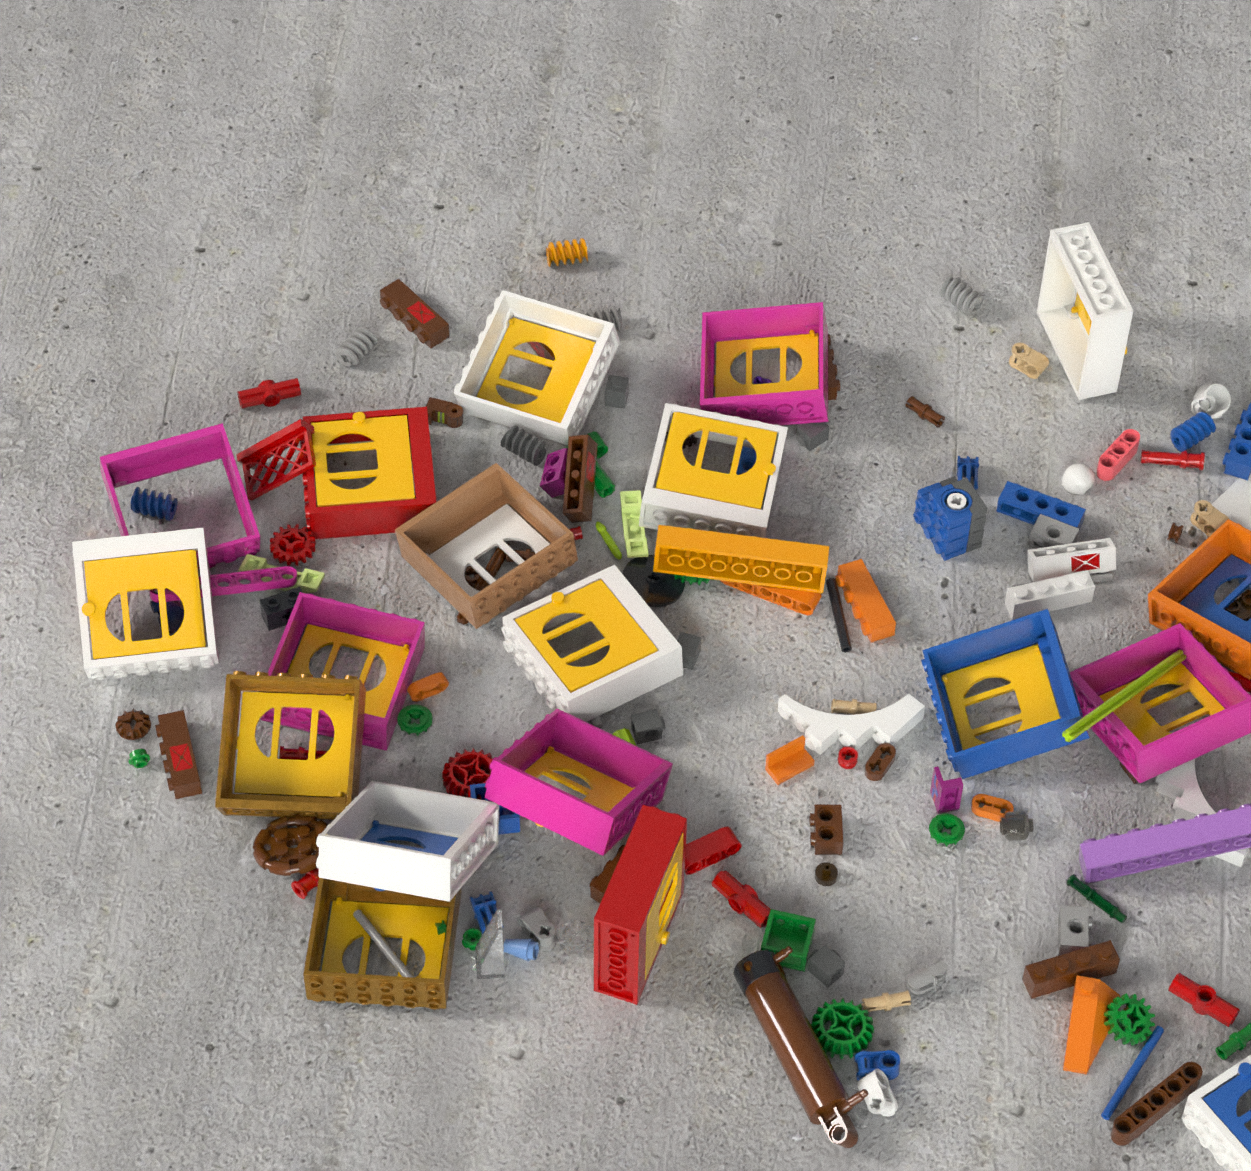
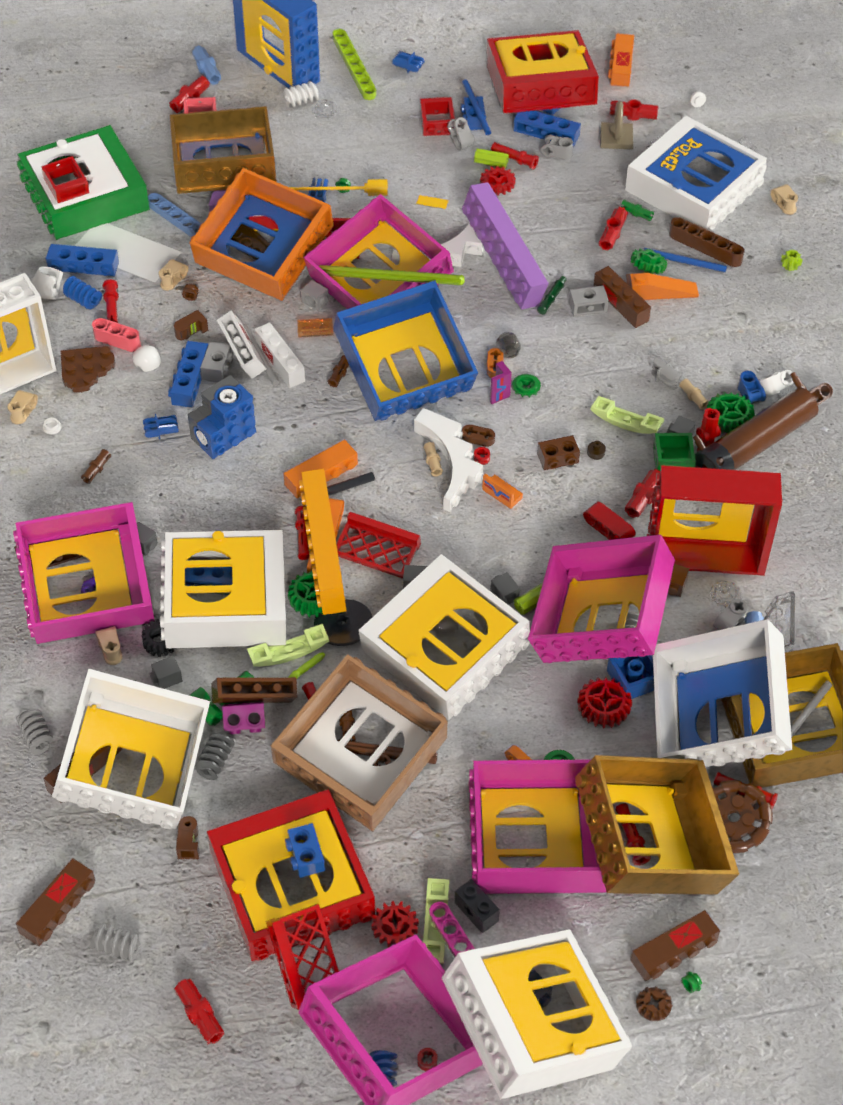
camera: 105 degrees left, 0 degrees up
none -> white plate [43,417,61,434]
none -> reddish brown plate [61,346,115,393]
none -> tan piece [95,626,122,665]
none -> dark grey brick [150,655,183,689]
none -> reddish brown leg [174,310,209,340]
none -> blue brick [285,823,325,878]
none -> clear orange plate [297,318,333,337]
none -> red fence [336,512,421,579]
none -> yellowish green slope [591,396,664,434]
none -> red piece [696,408,721,452]

